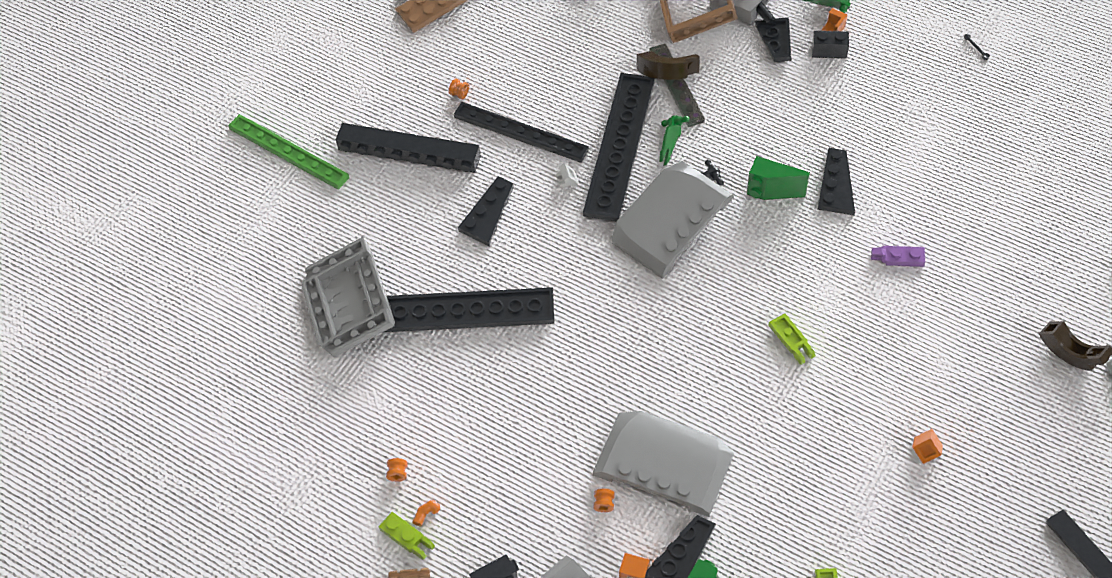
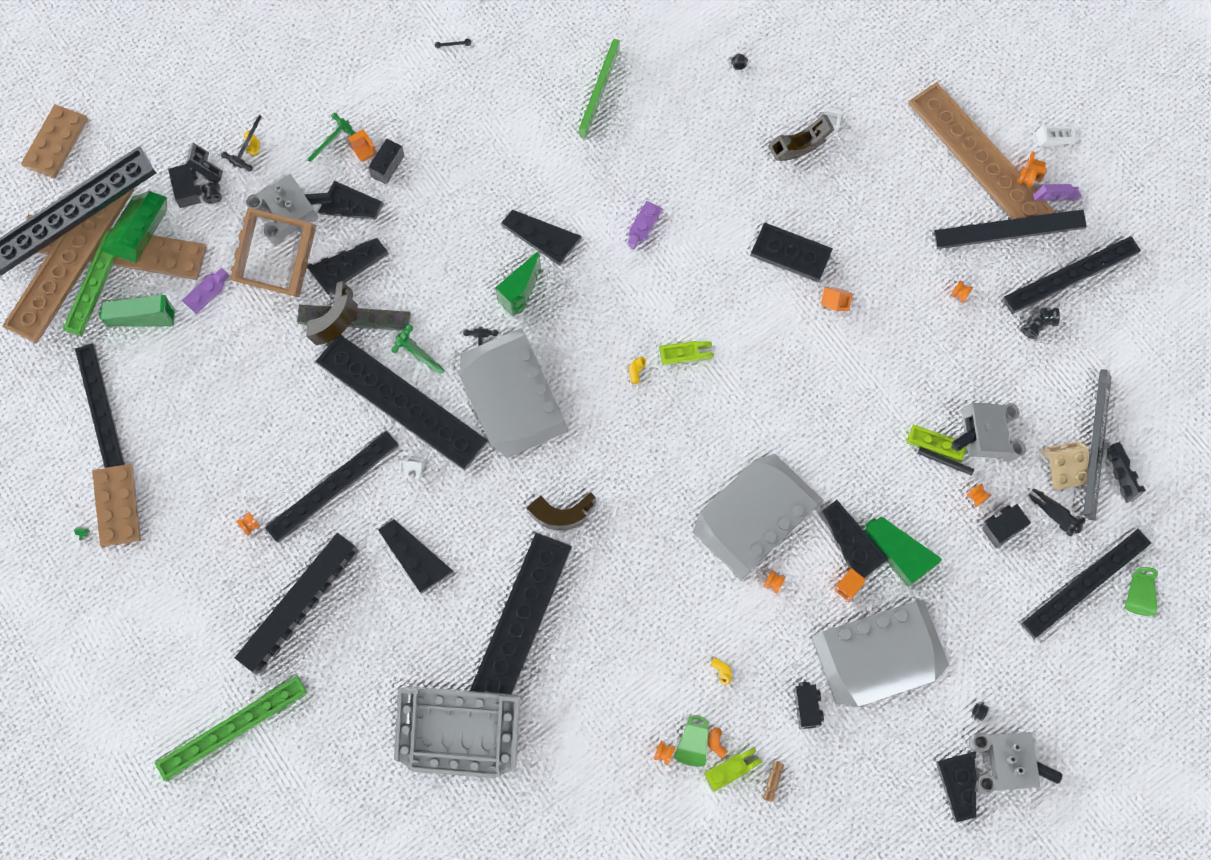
camera: 70 degrees left, 15 degrees up
none -> black wing [307,238,389,295]
none -> dark brown arch [526,492,596,531]
none -> bright green tile [579,38,620,139]
none -> yellow arm [628,357,647,384]
none -> bright green piece [674,715,709,767]
none -> yellow arm [710,657,733,685]
none -> black plate [750,222,833,282]
none -> orange wheel [950,280,973,303]

